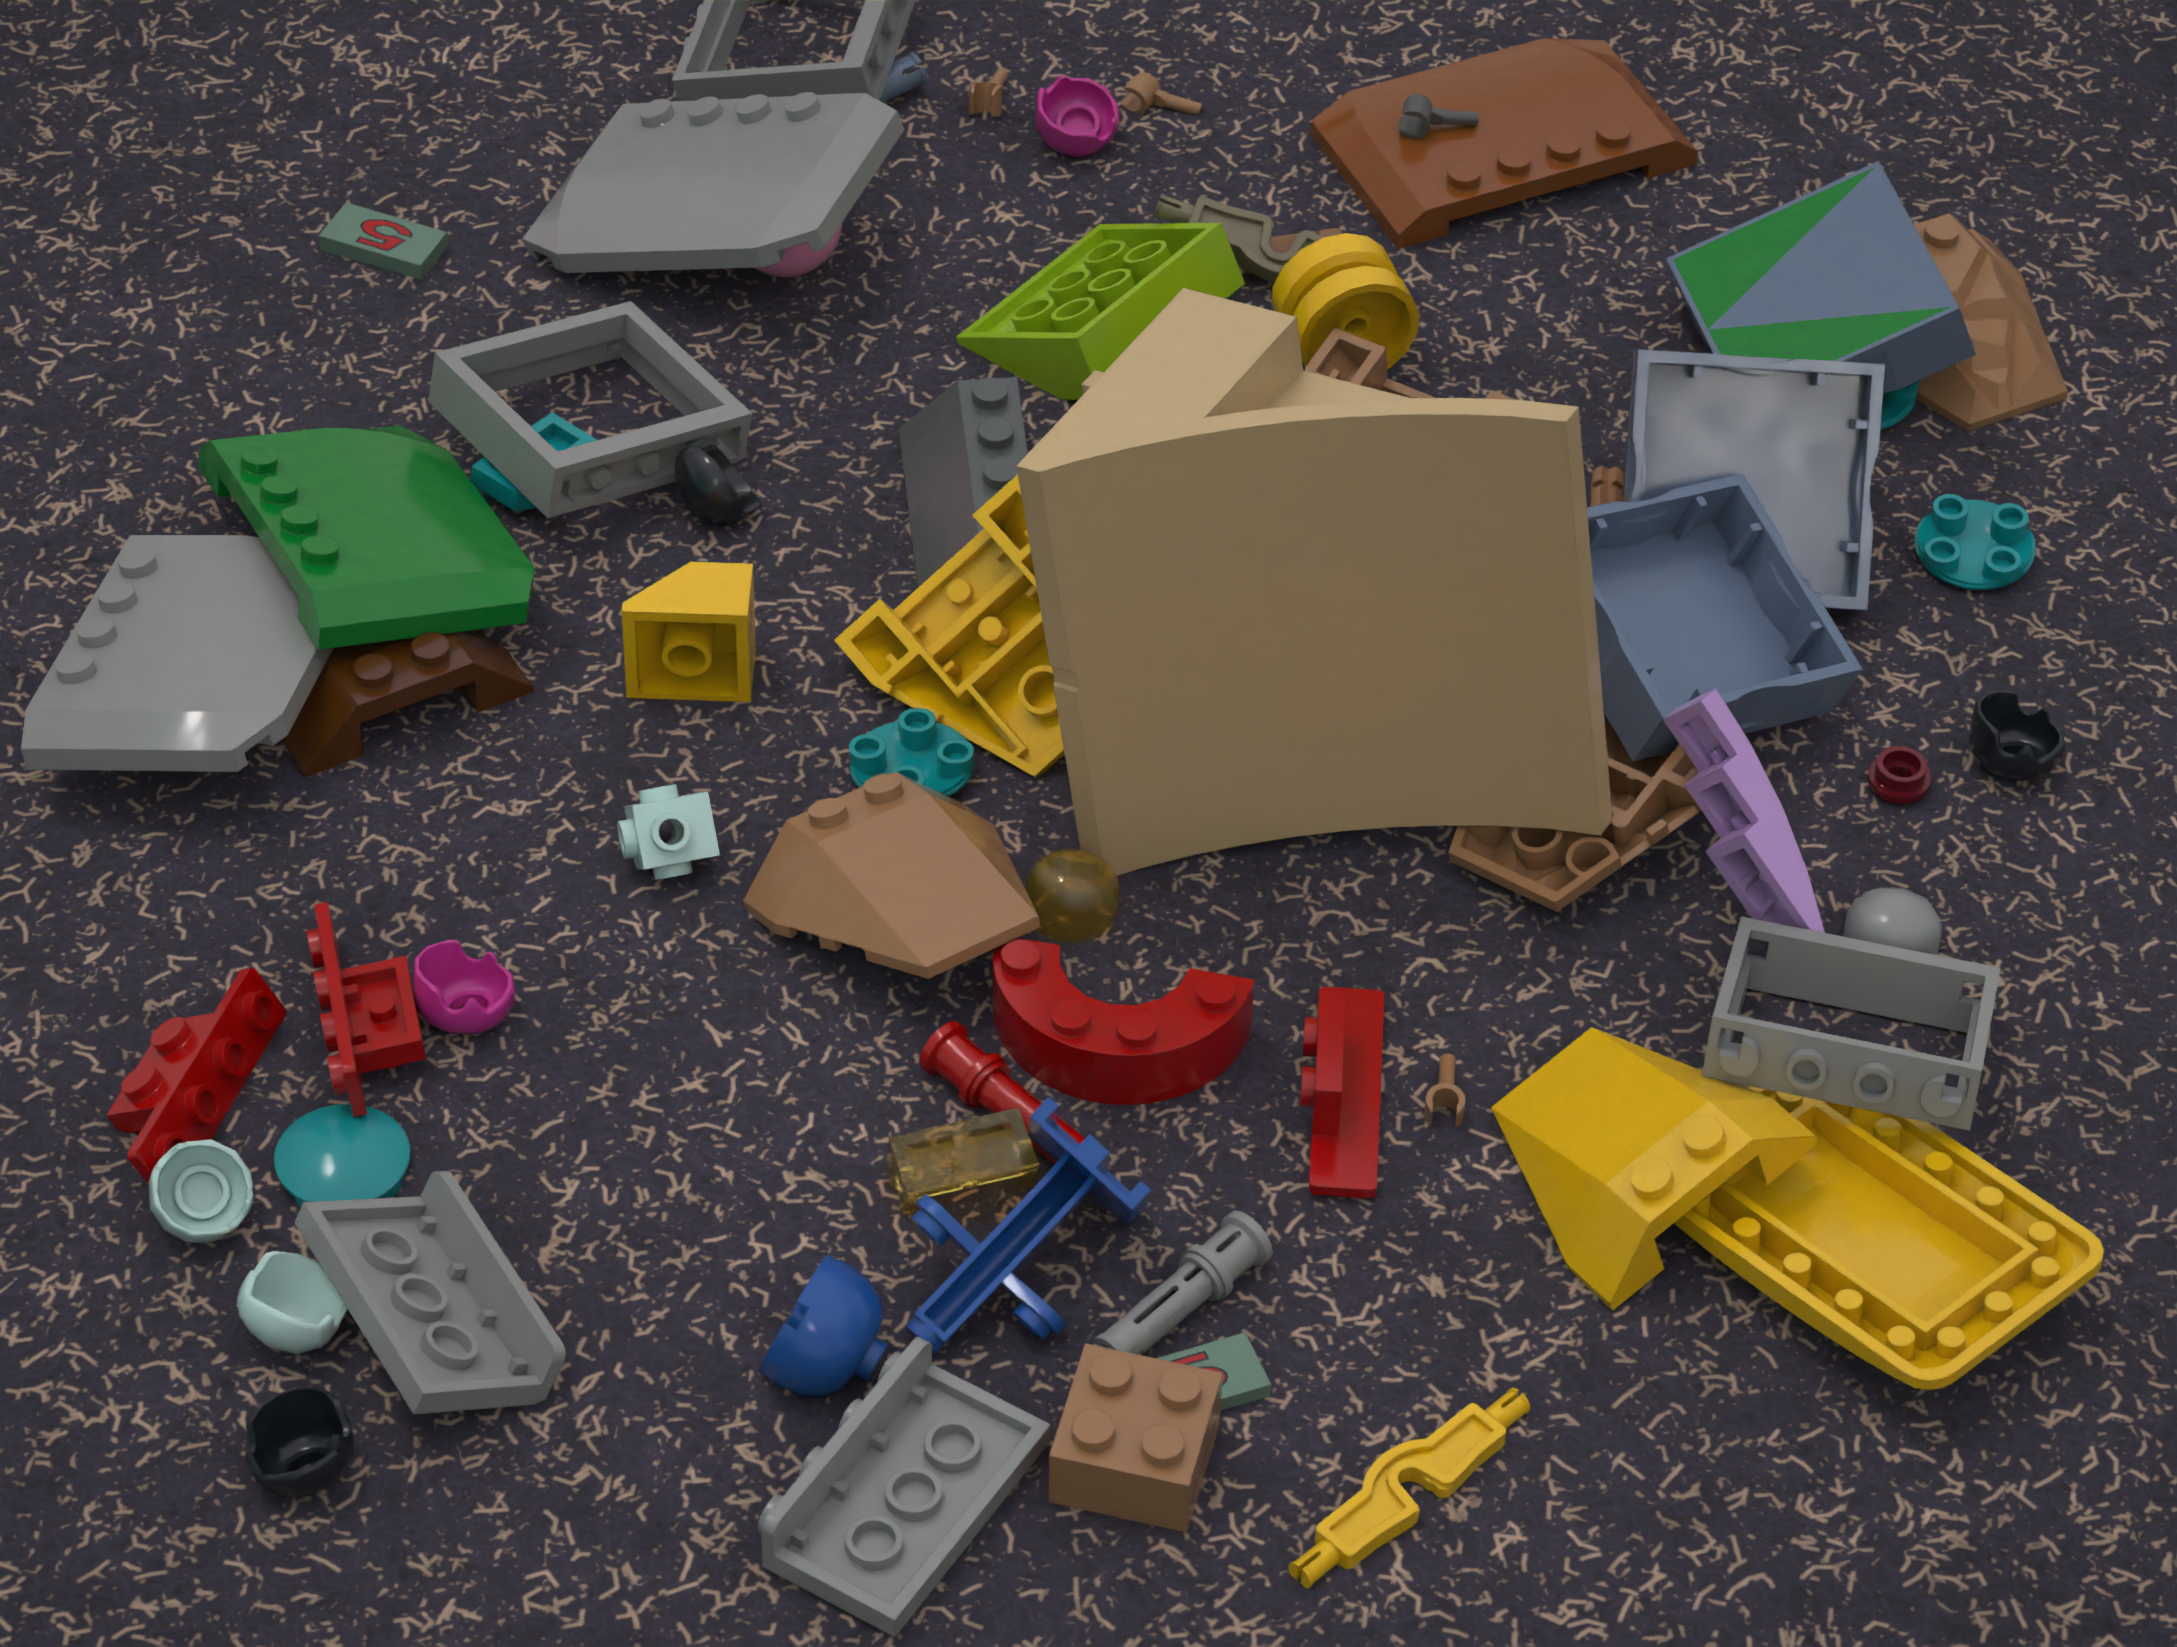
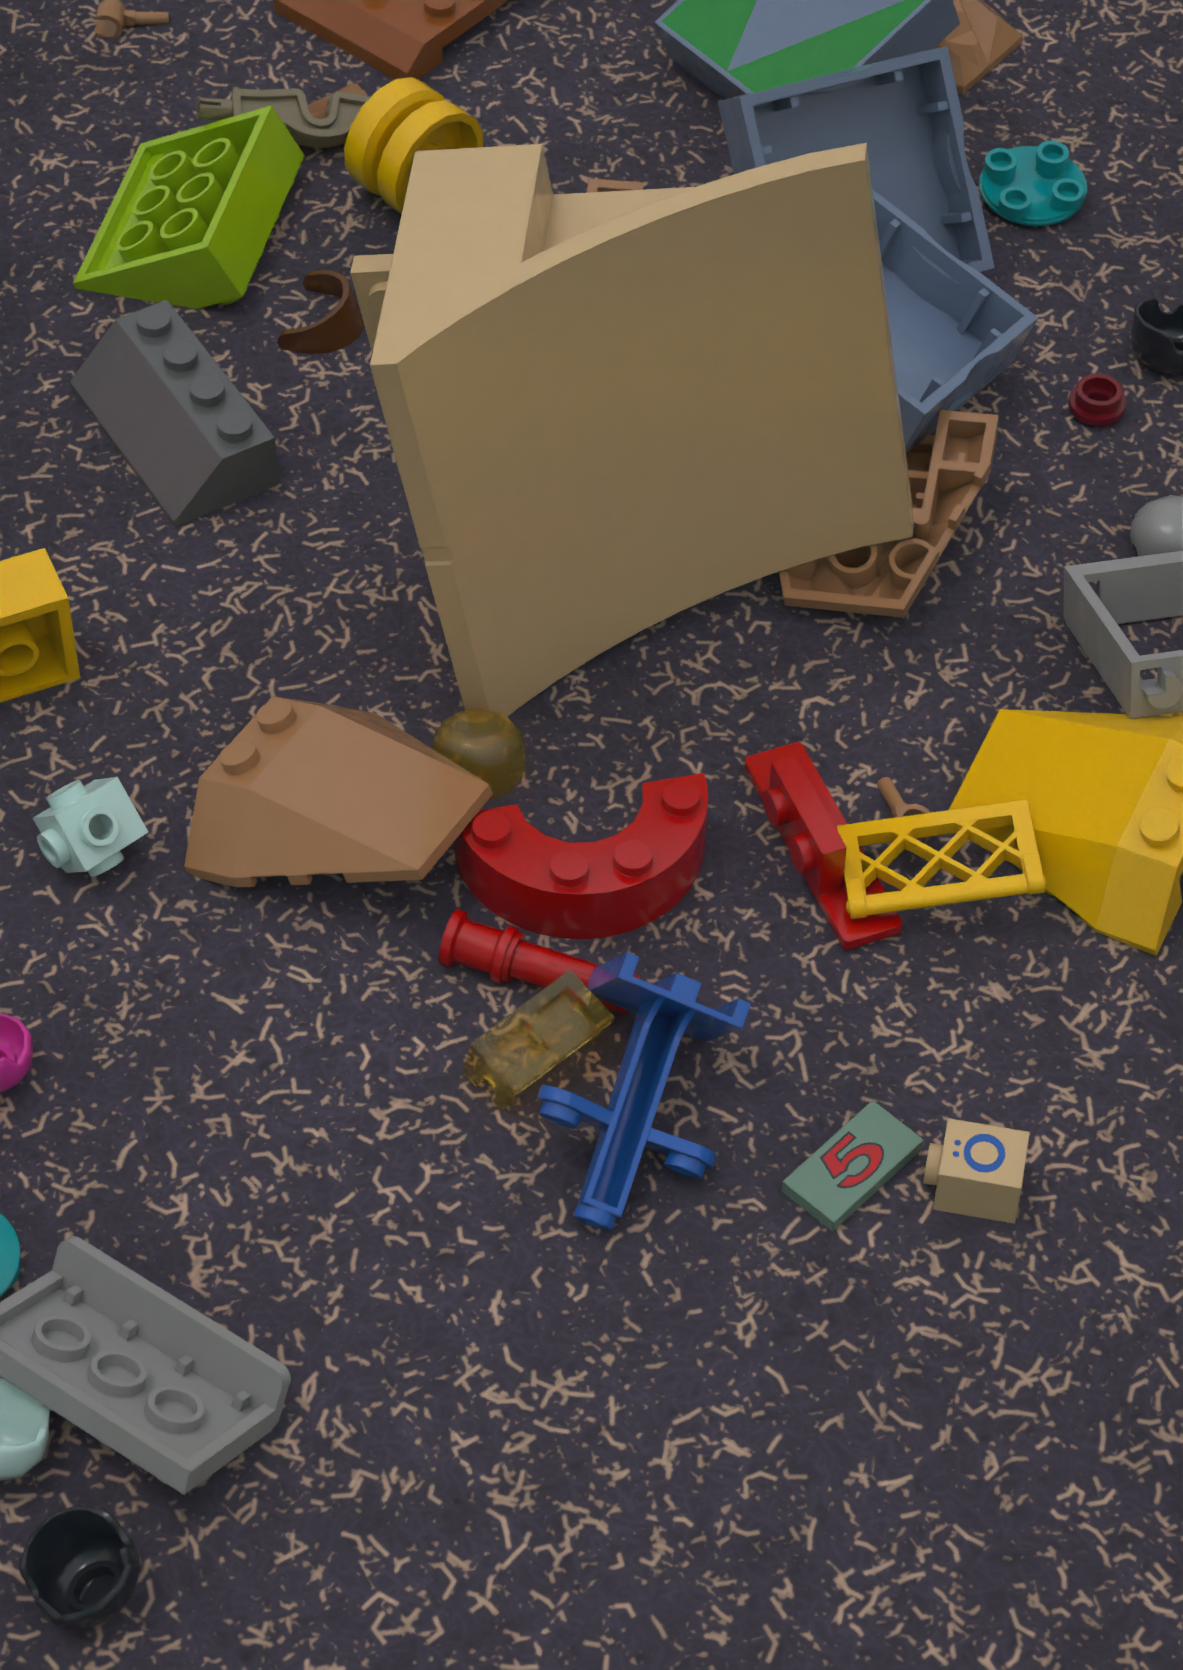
camera: 25 degrees left, 5 degrees up
blue cylinder [758,1254,888,1397] -> none
light grey bracket [758,1337,1051,1637] -> none
yellow wedge [834,474,1065,778] -> none
teal dish [849,708,975,797] -> none
dark pink hair [1035,75,1119,158] -> none
medium nougat brick [1049,1343,1223,1532] -> none
light grey pin [1093,1210,1273,1355] -> none
yellow piece [1288,1388,1530,1589] -> none
lavender slope [1663,688,1825,933] -> none
none -> yellow window [837,799,1047,919]
none -> tan brick [923,1118,1030,1224]

